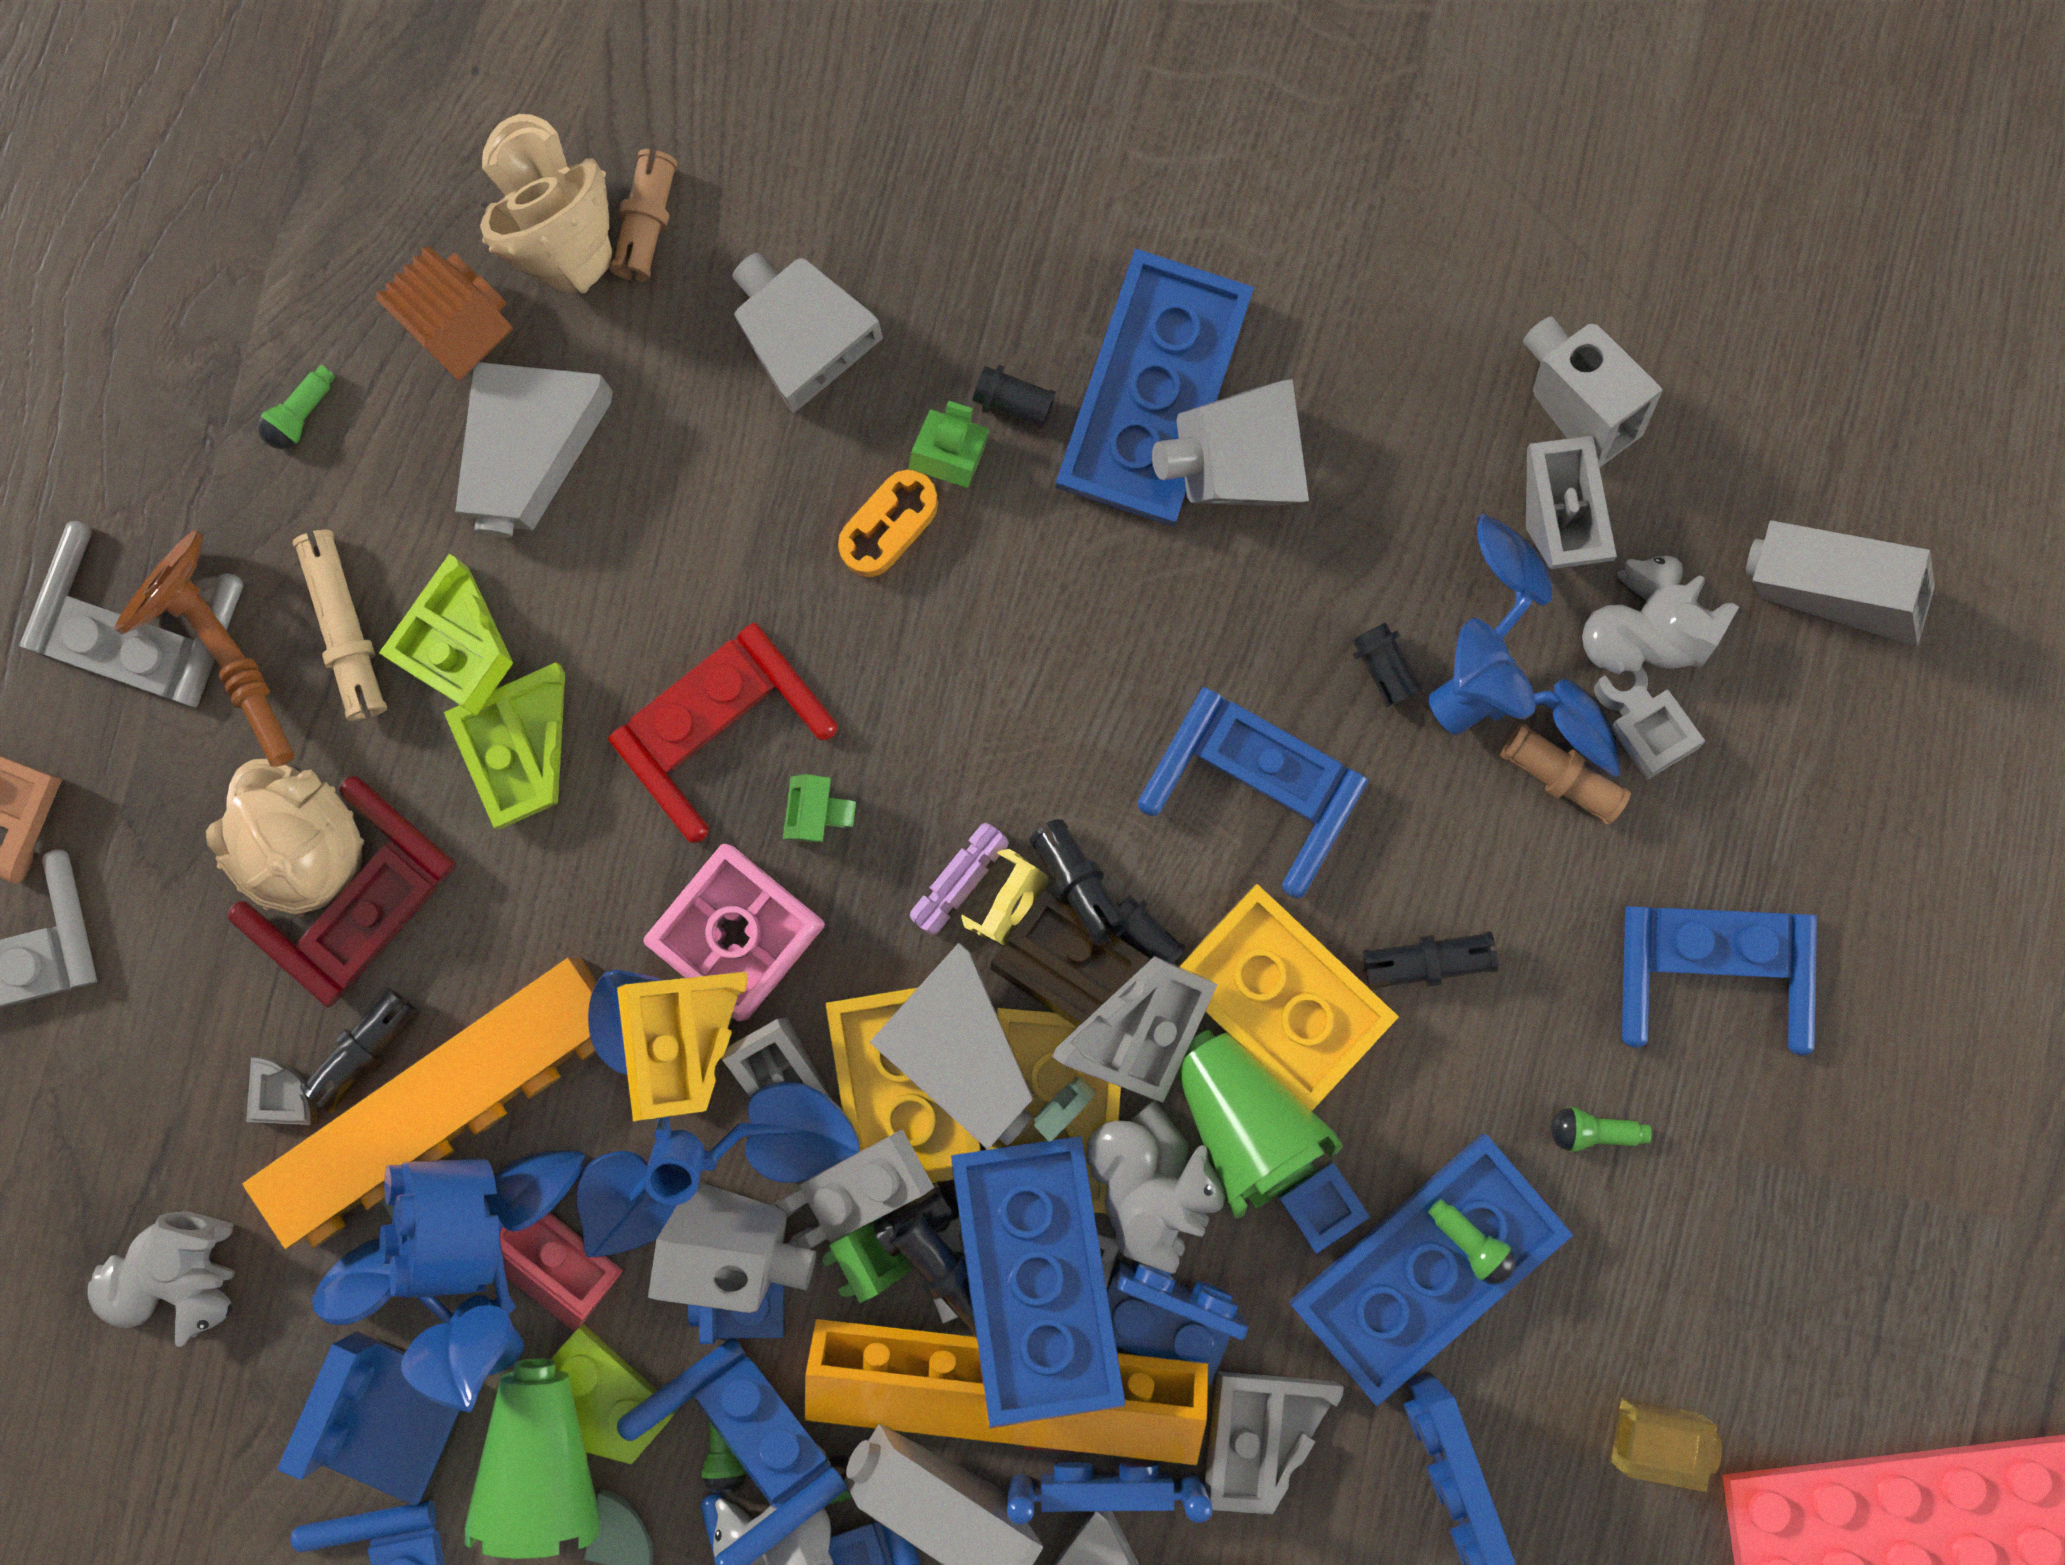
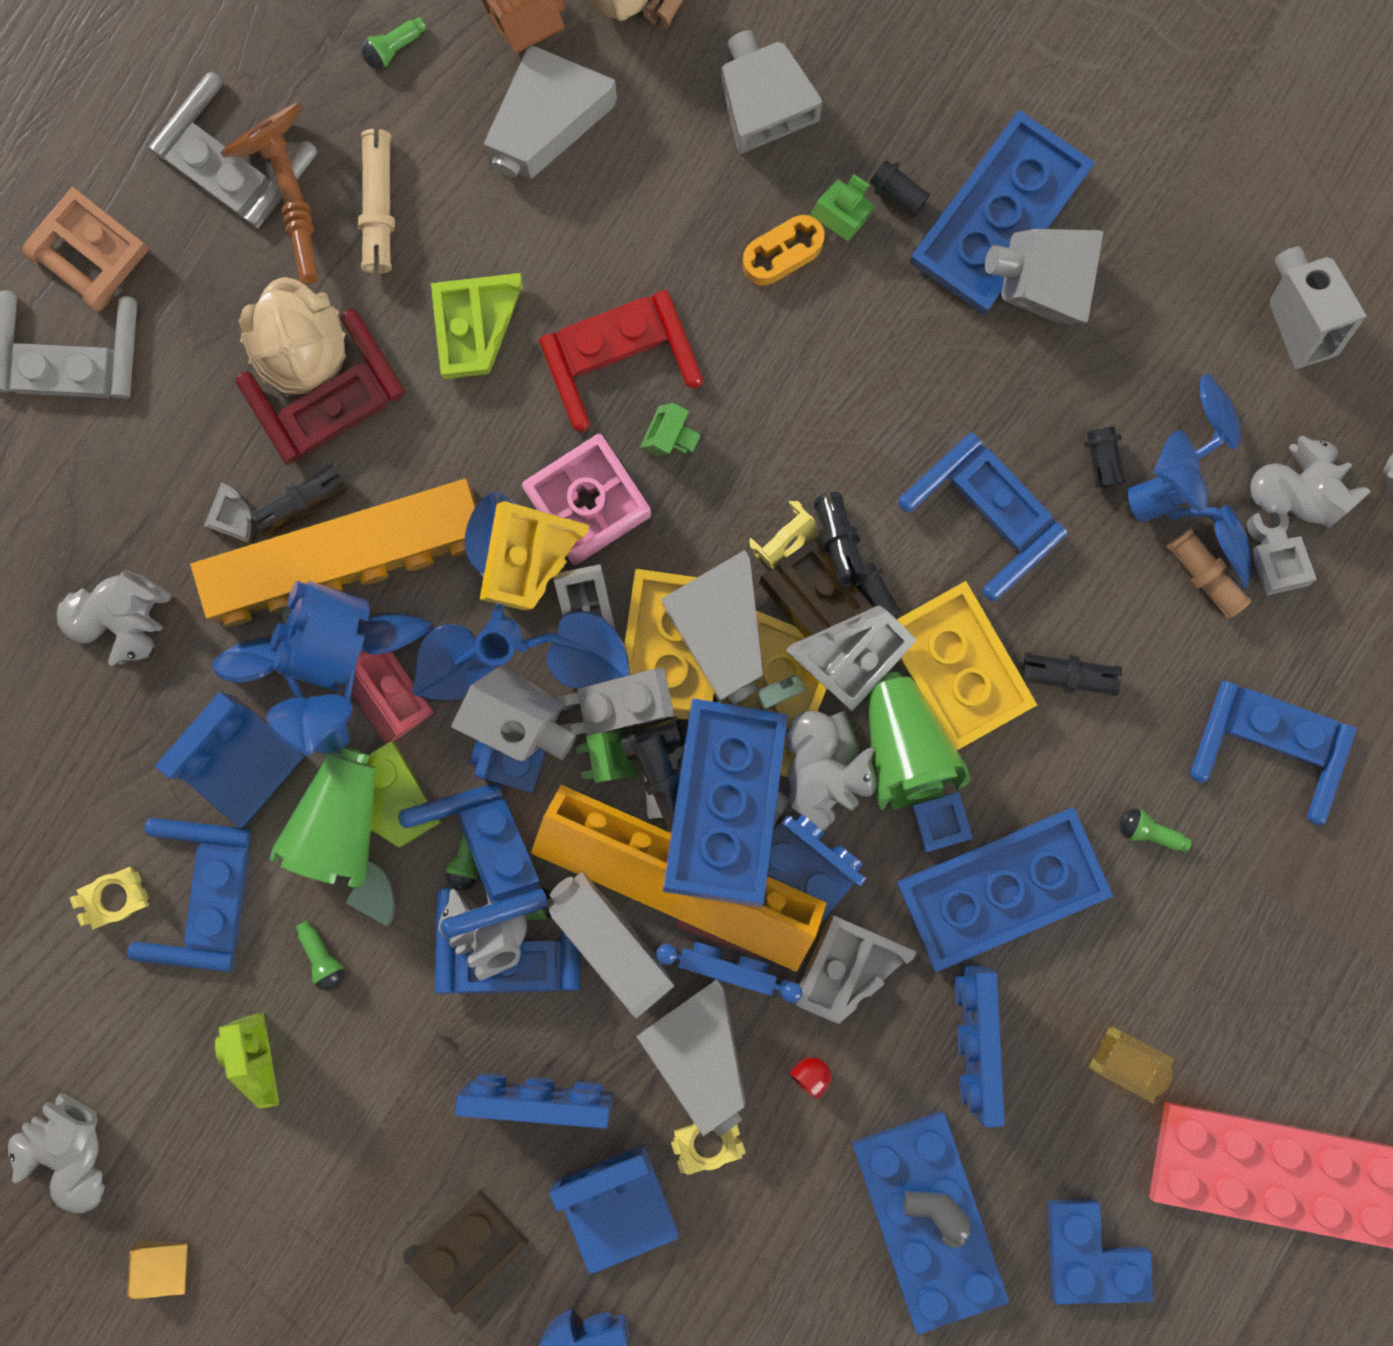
camera: 15 degrees right, 0 degrees up
lime wing [379,554,513,716] -> none
lavender axle [910,822,1009,935] -> none
bright green piece [1428,1199,1516,1285] -> none
light grey slope [1526,435,1617,569] -> none

